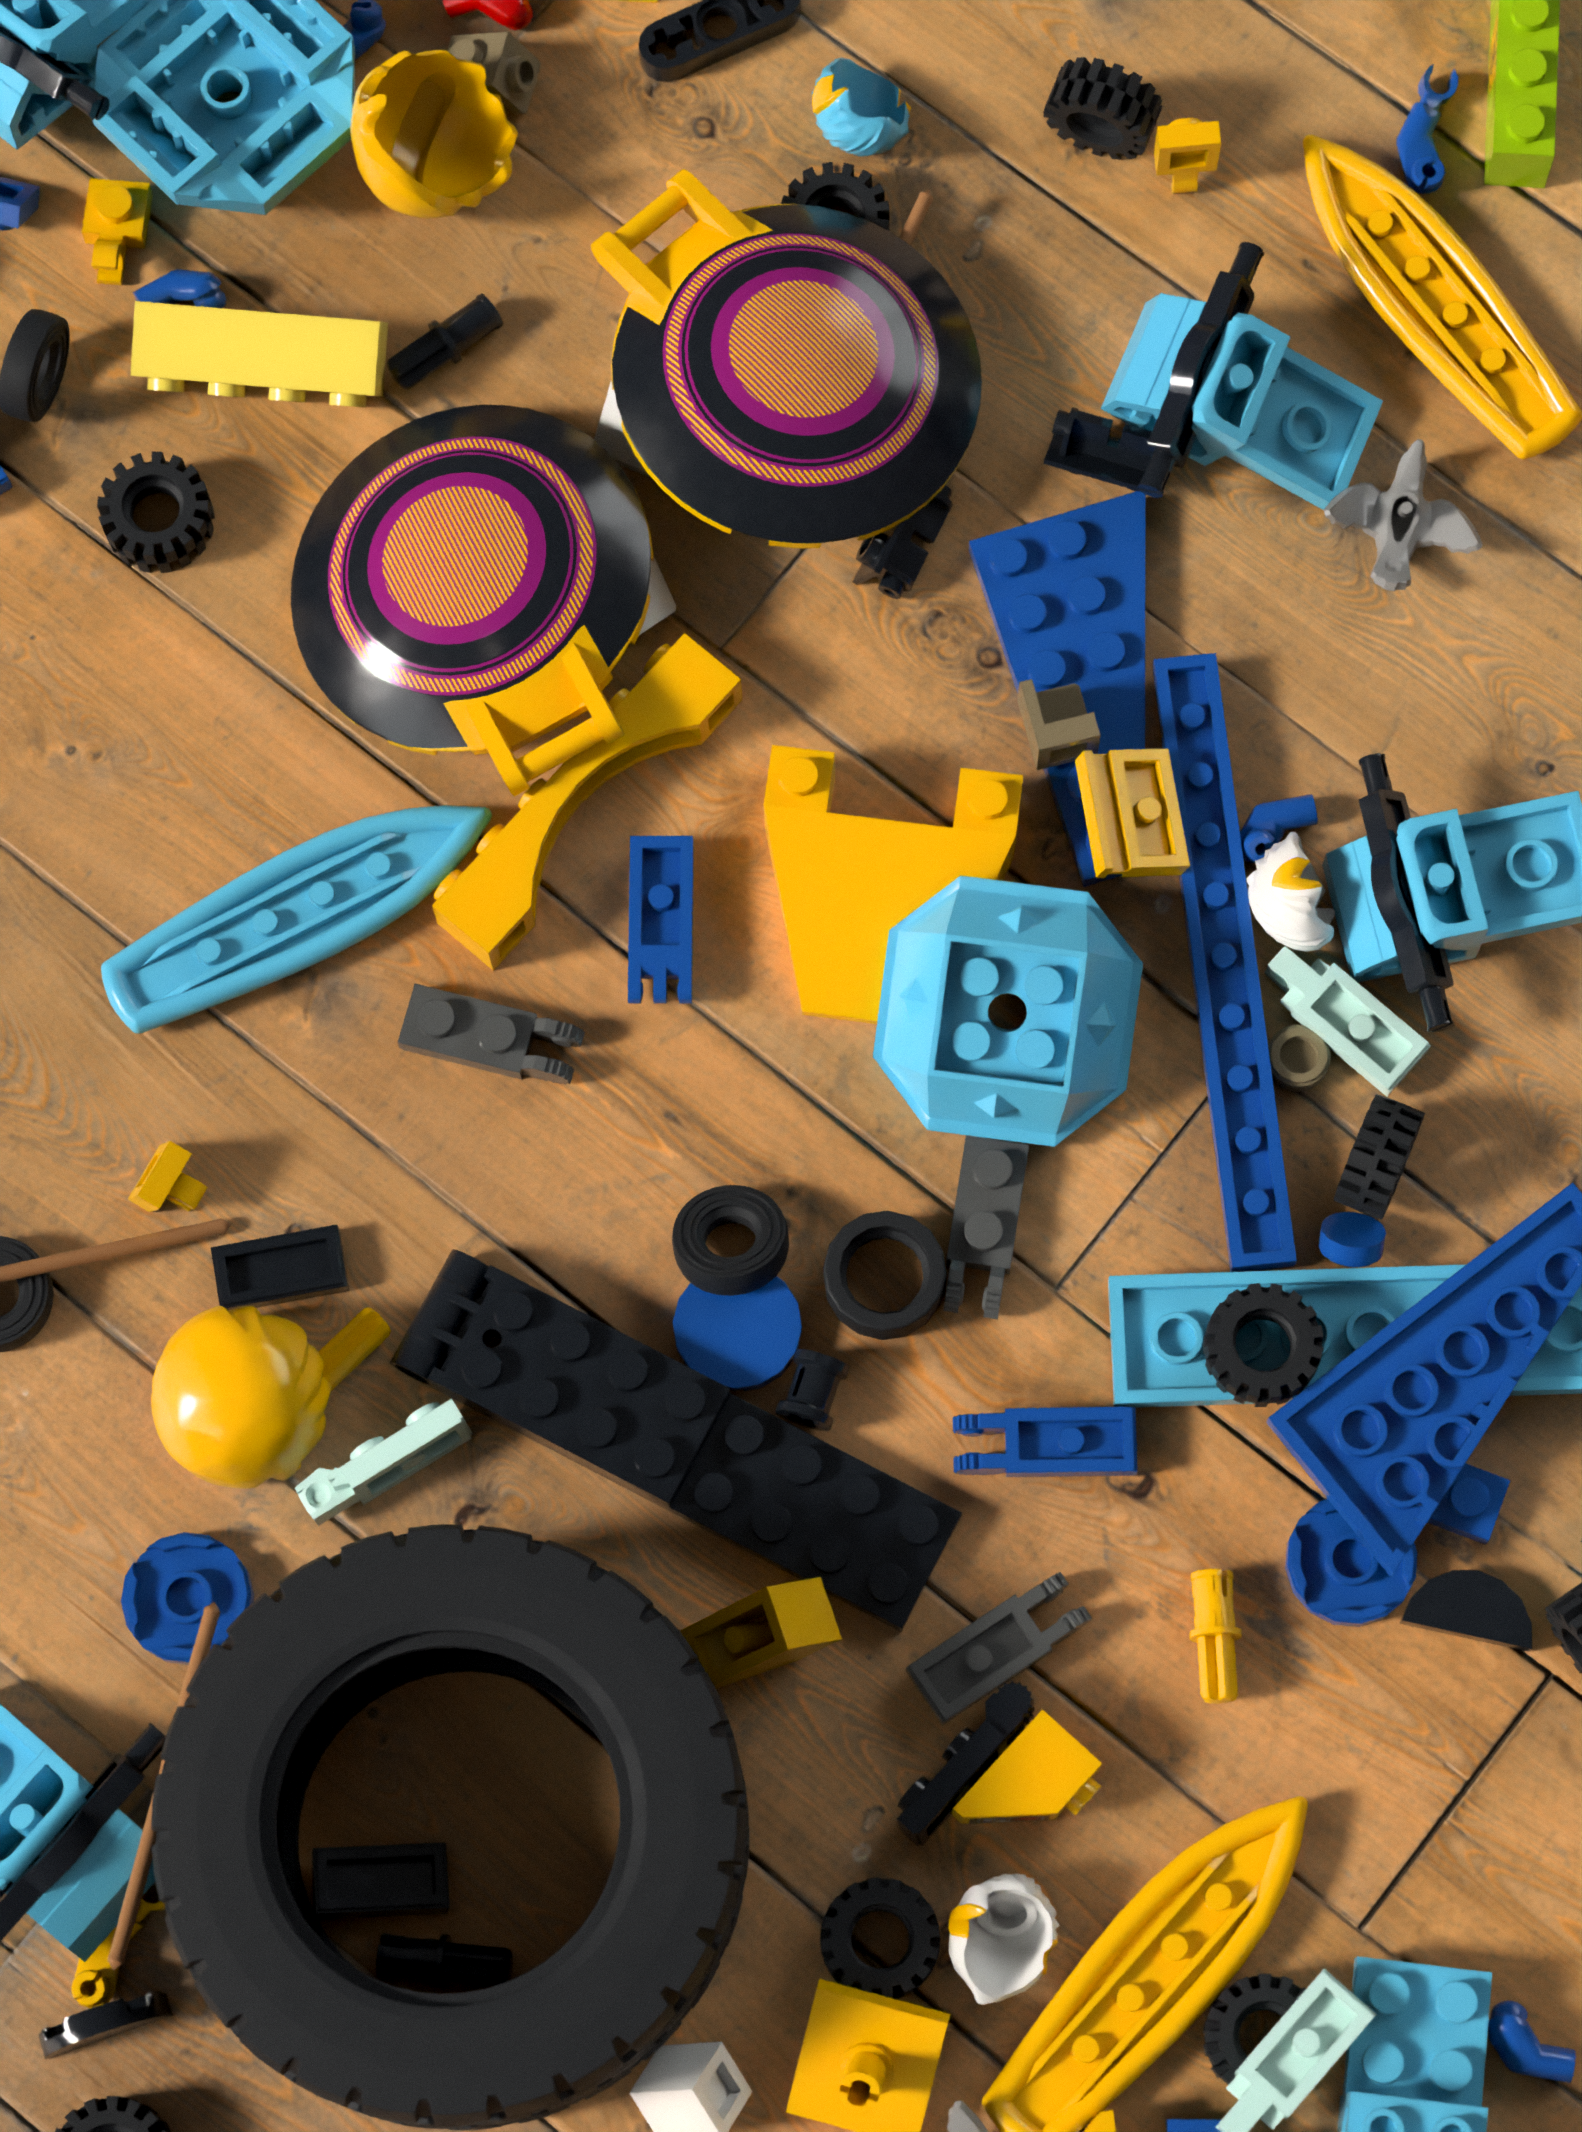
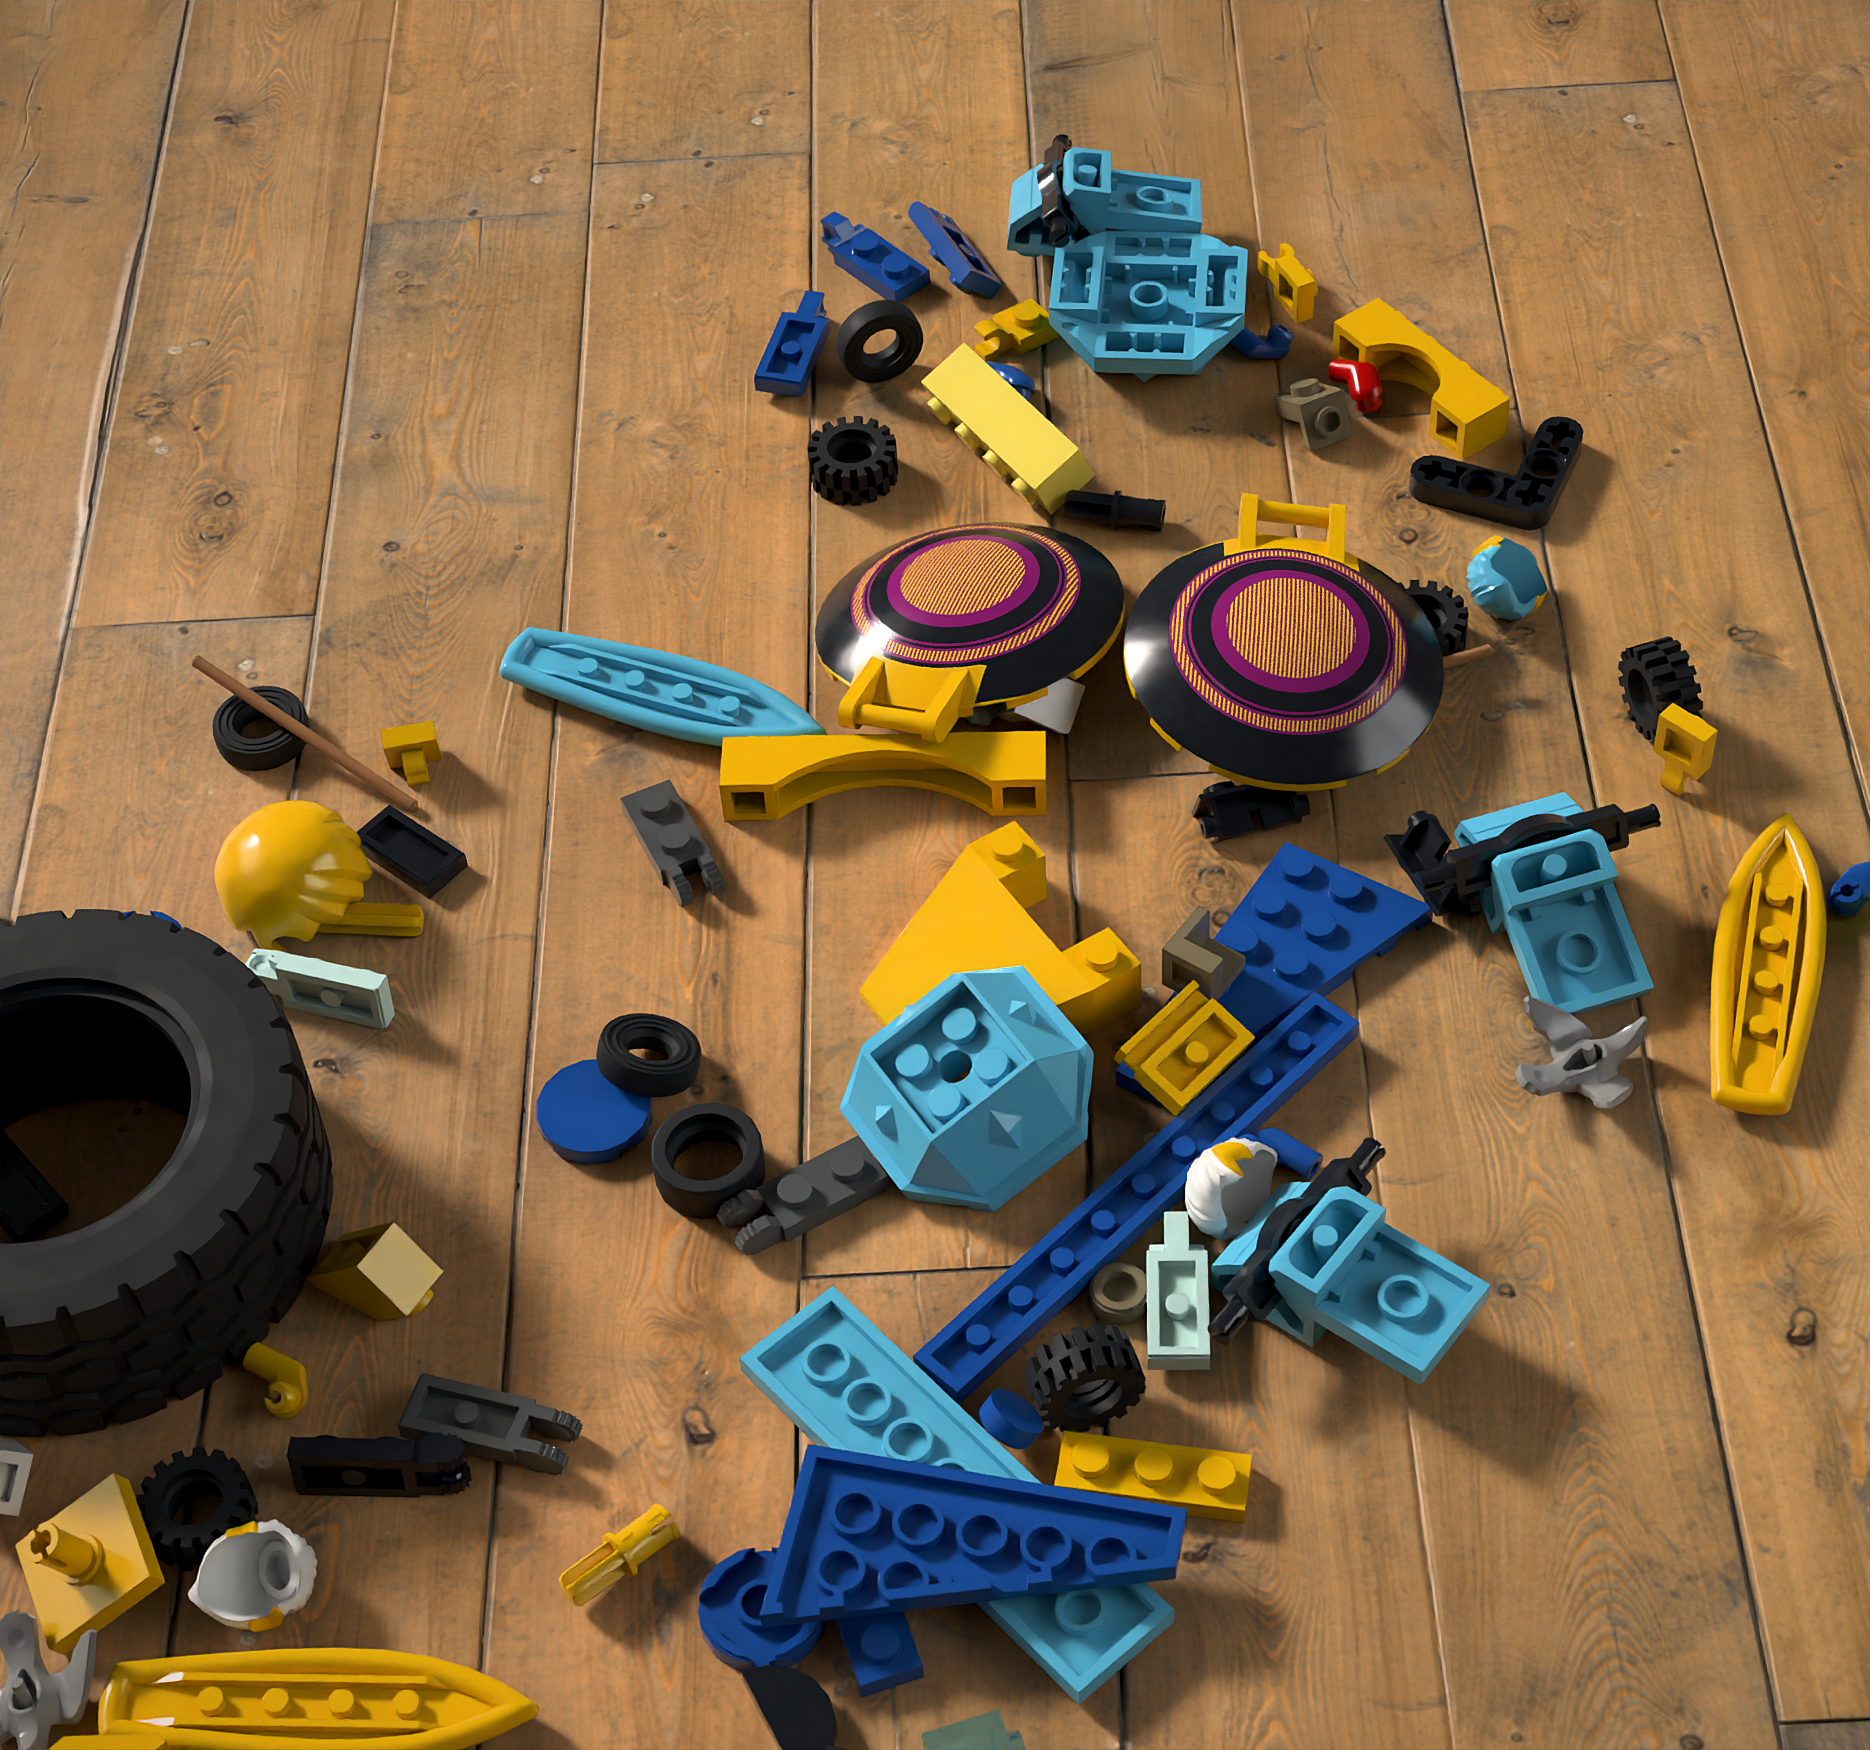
camera: 50 degrees right, 25 degrees down
yellow piece [350,50,518,219] -> none
black hinge [390,1249,962,1632] -> none
blue hinge [628,836,694,1004] -> none
black bush [775,1349,850,1431] -> none
yellow slope [952,1709,1102,1824] -> none
blue hinge [953,1407,1137,1477] -> none
black tyre [1203,1283,1324,1407] -> none
none -> yellow arm [243,1342,308,1419]
none -> yellow plate [1054,1430,1252,1523]

